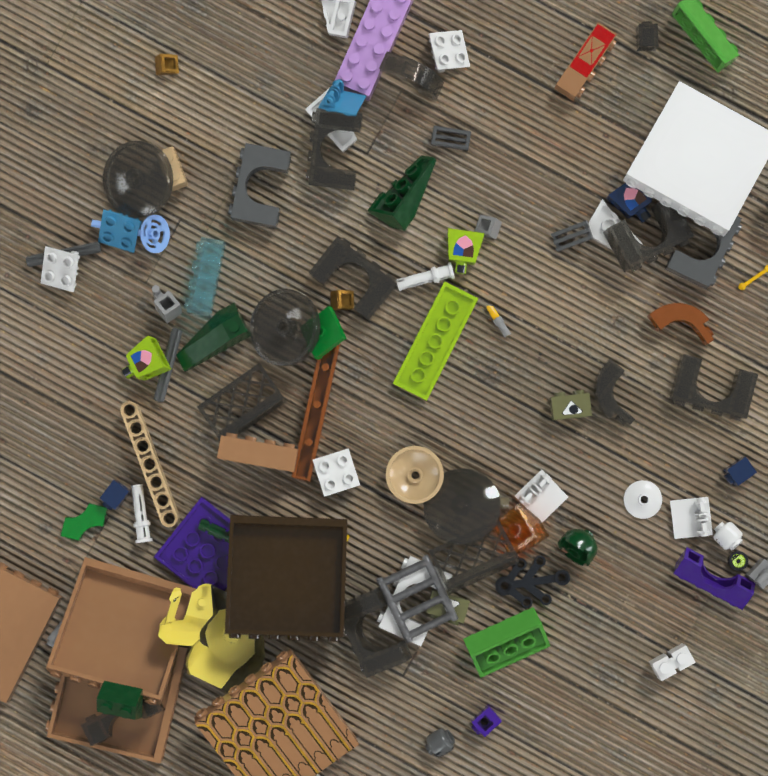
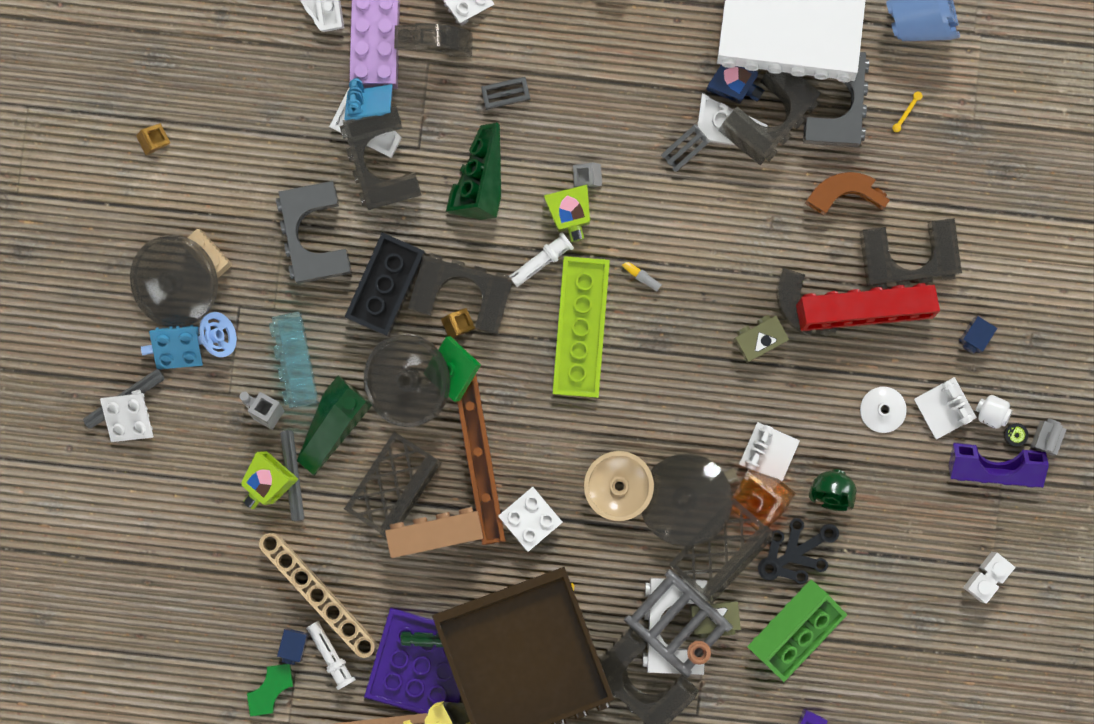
camera: 25 degrees left, 0 degrees up
none -> black brick [345,232,426,337]
none -> nougat plate [687,641,711,665]
none -> red brick [796,283,940,331]

